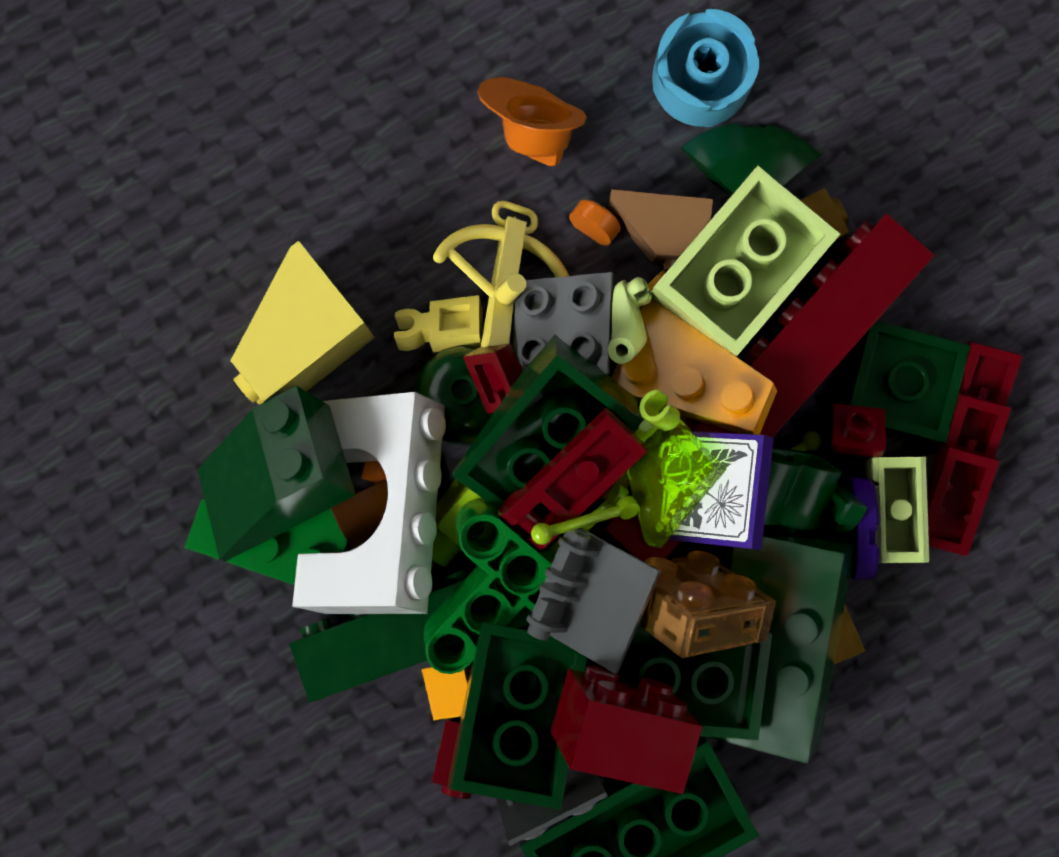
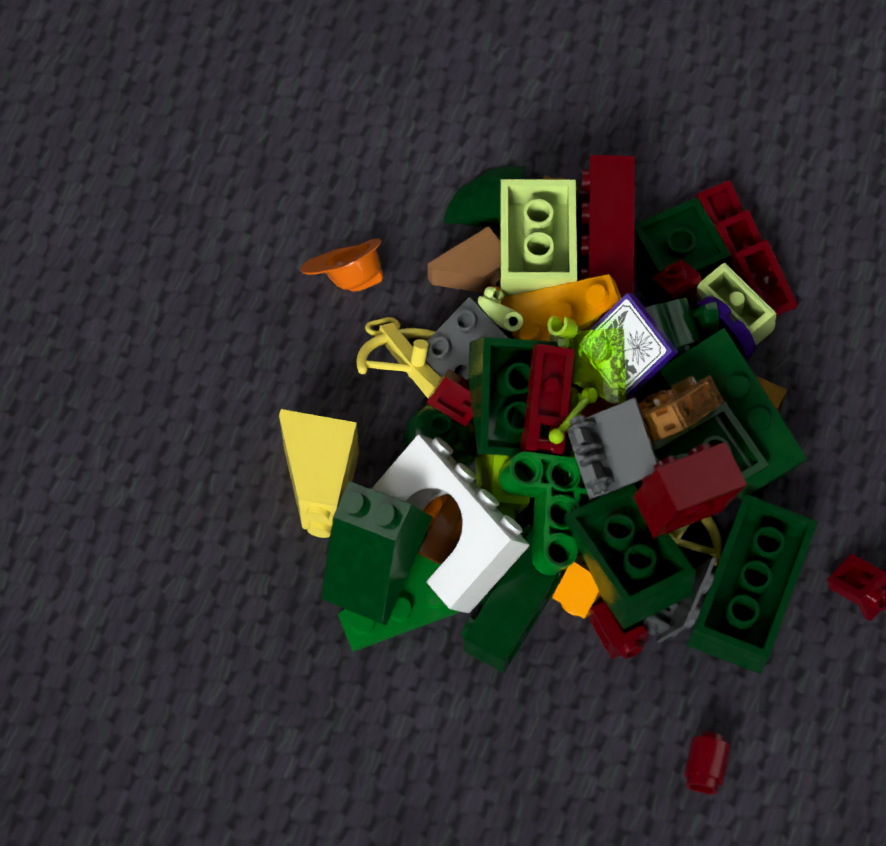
camera: 40 degrees left, 20 degrees down
light yellow plate [394,295,483,352] -> none
orange tile [569,200,620,246] -> none
medium azure brick [652,9,759,127] -> none

